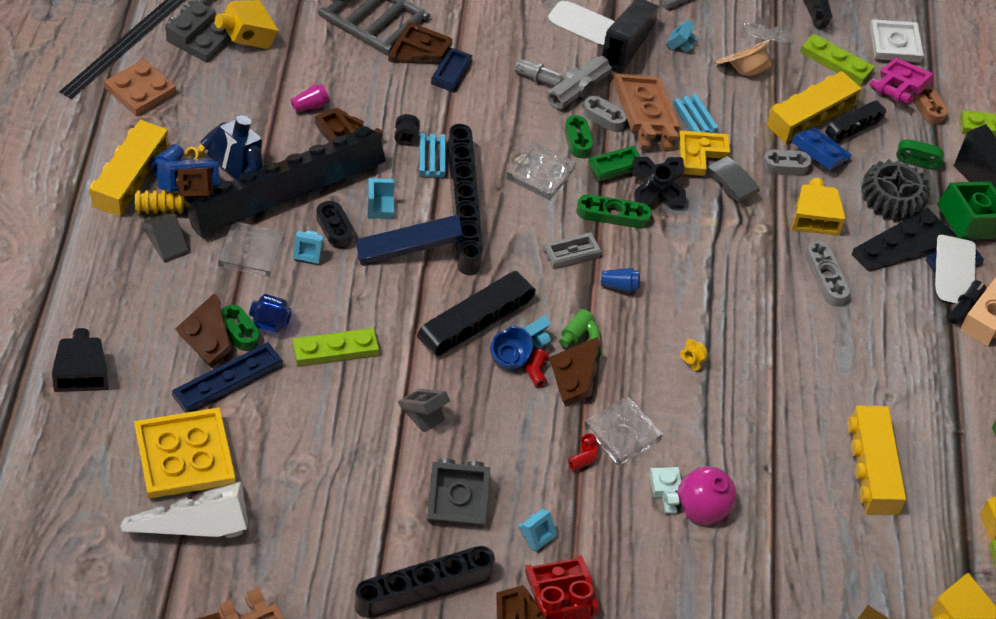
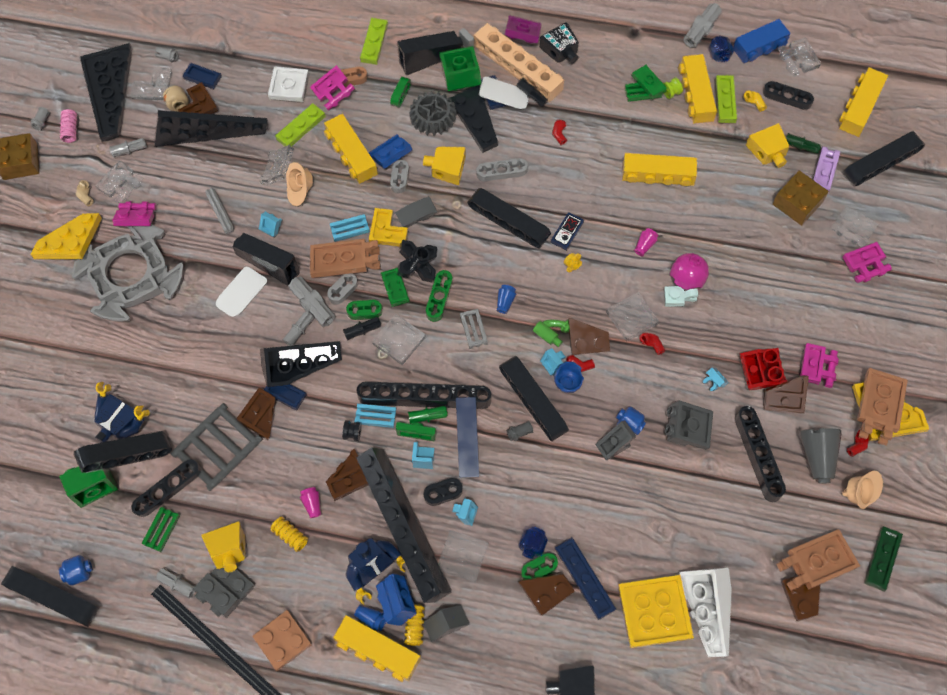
camera: 75 degrees left, 15 degrees up
reddish brown bracket [176,167,213,196] -> none
lime plate [292,328,379,367] -> none
black beam [825,100,886,143] -> none
none -> black wedge [260,341,342,387]
none -> yellow piece [270,517,308,552]
none -> black axle [343,317,381,341]
none -> green plate [395,422,437,442]
none -> green axle [408,406,448,424]
none -> black beam [467,188,551,248]
none -> dark grey pin [507,421,533,441]
none -> tile [551,212,584,251]
none -> red arm [552,119,567,145]
none -> blue head [616,406,646,435]
none -> dark pink cone [634,228,658,256]

